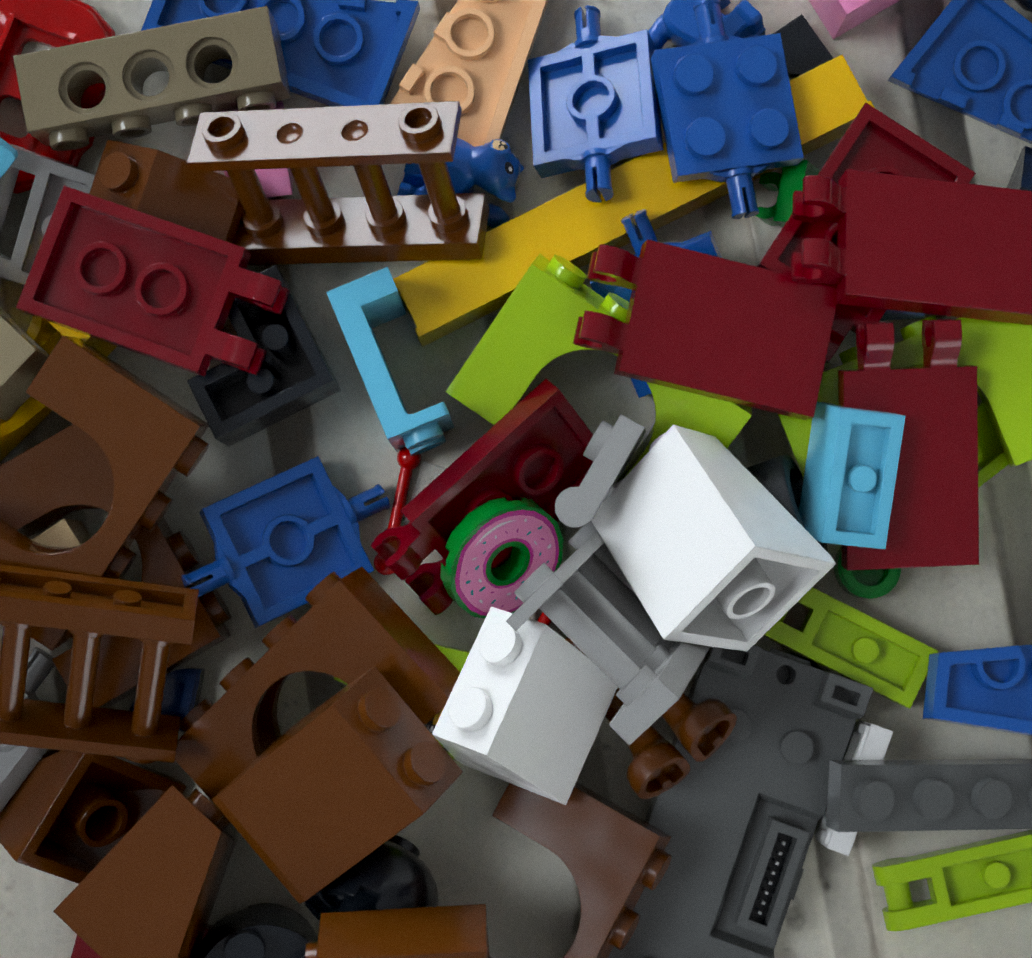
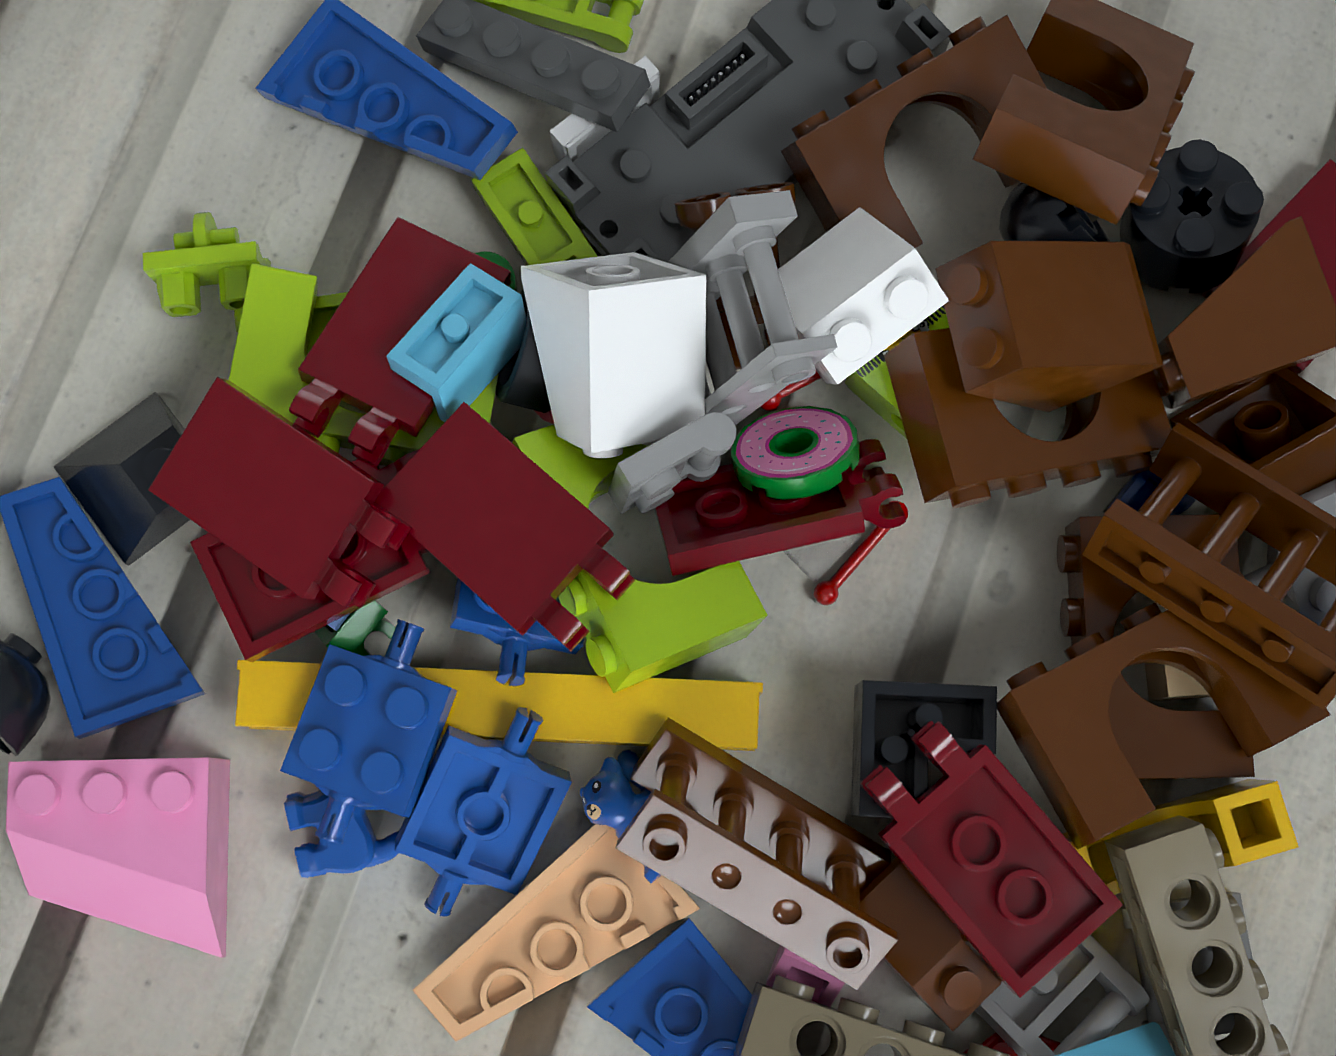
camera: 150 degrees left, 5 degrees down
blue plate [181,456,390,629] -> none
medium azure panel [326,267,454,456] -> none
black tile [773,14,834,78] -> none

